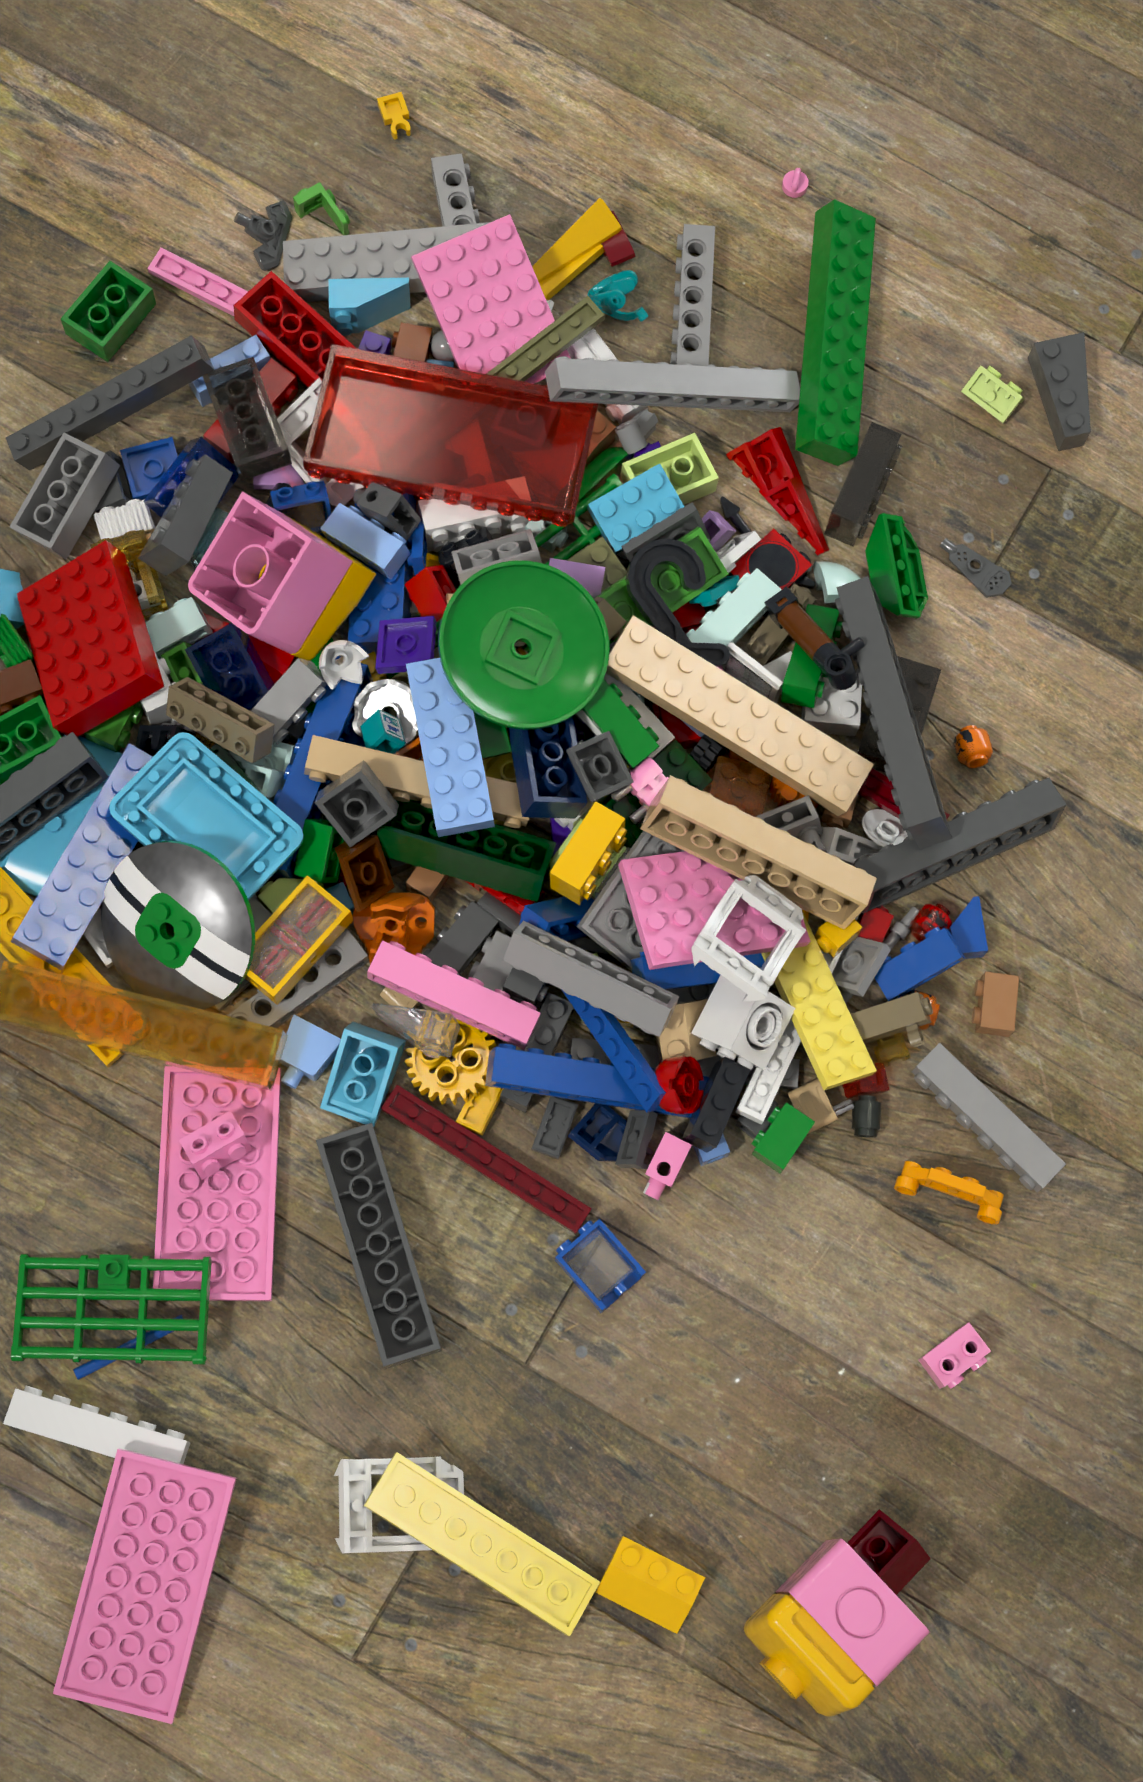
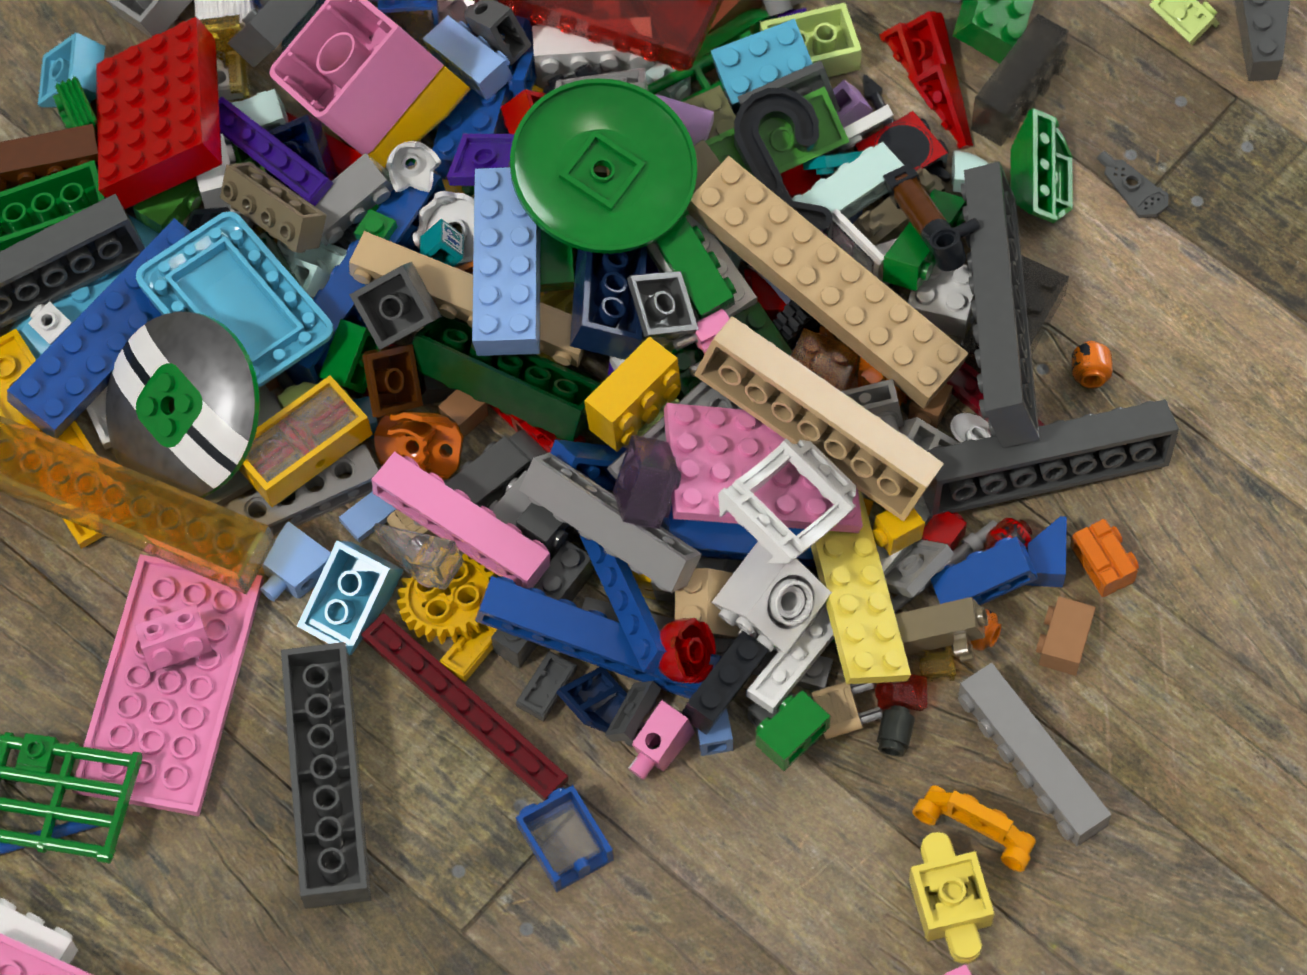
camera: 20 degrees right, 10 degrees down
none -> white brick [28,301,72,345]
none -> dark purple tile [219,96,334,206]
none -> light blue tile [339,491,397,543]
none -> green plate [354,209,398,241]
none -> clear purple brick [613,435,681,529]
none -> light yellow brick [909,832,994,964]
none -> orange brick [1070,519,1139,597]

